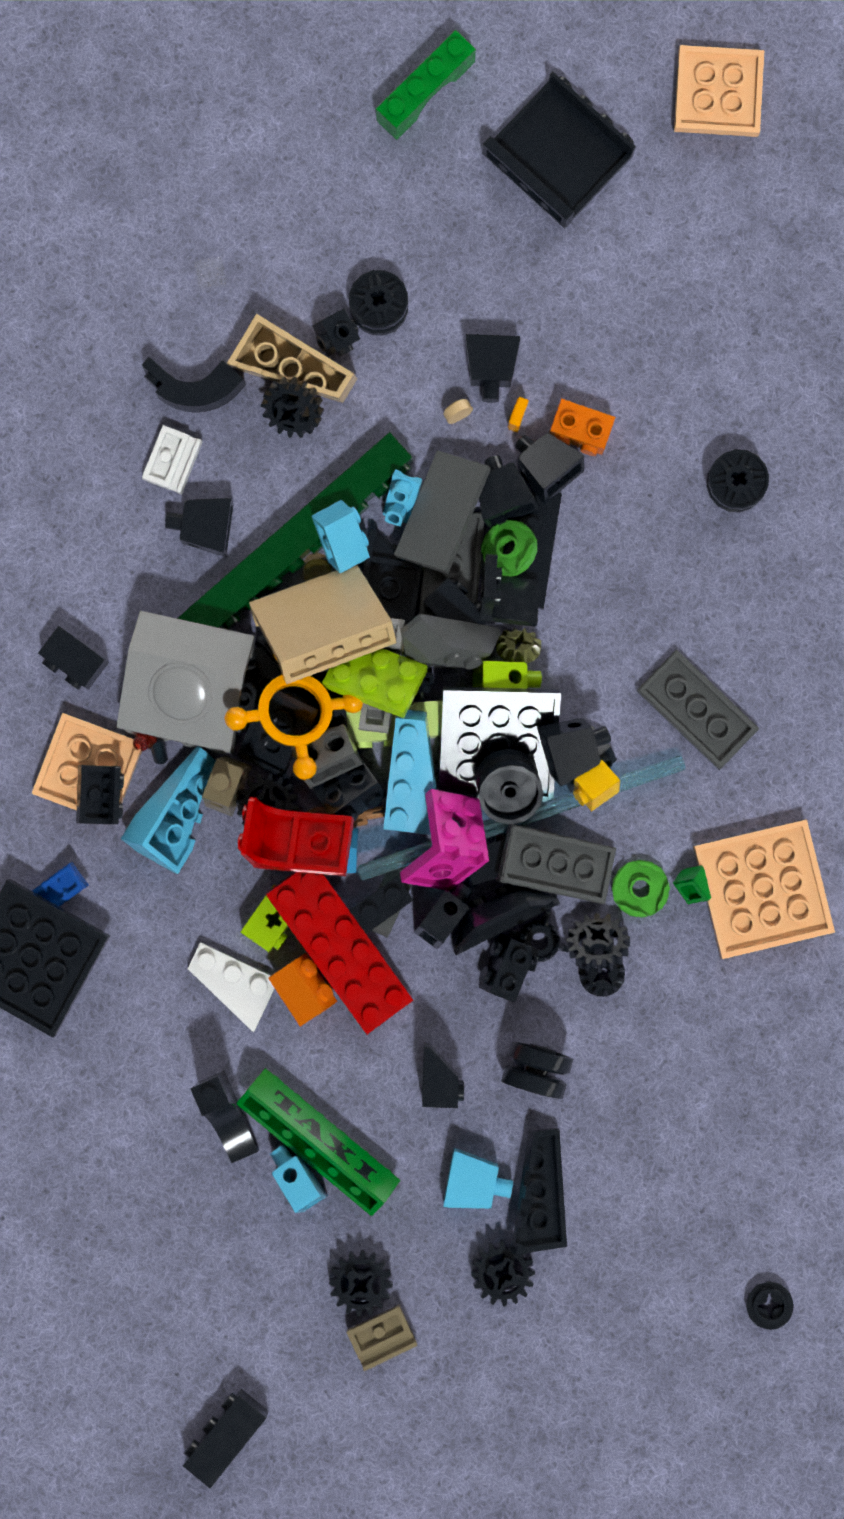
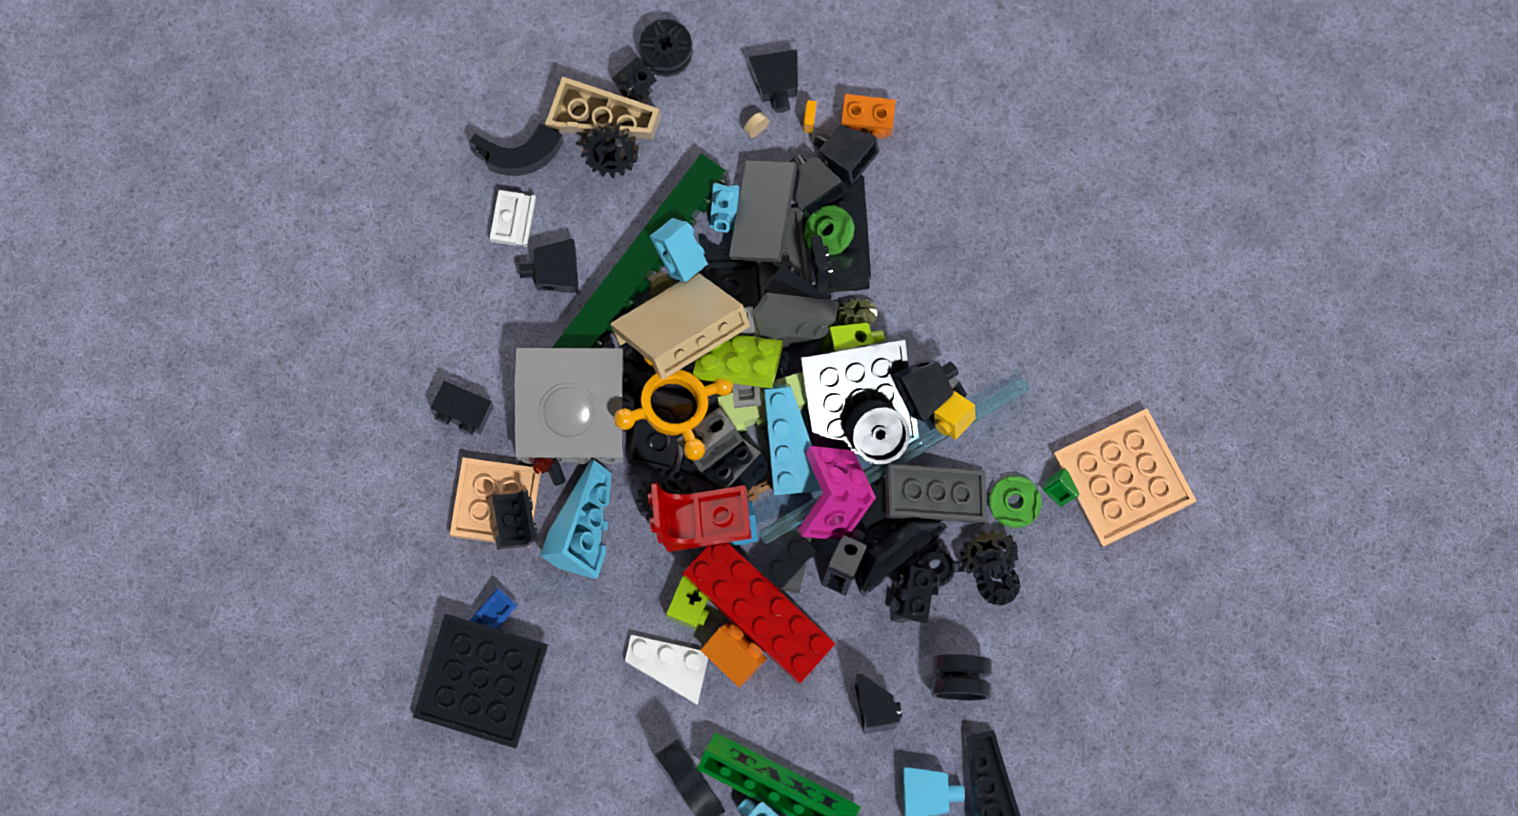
camera: 15 degrees left, 10 degrees down
dark tan torso [202,756,252,817] -> none
dark grey tile [636,649,759,770] -> none
black wheel [706,449,769,513] -> none

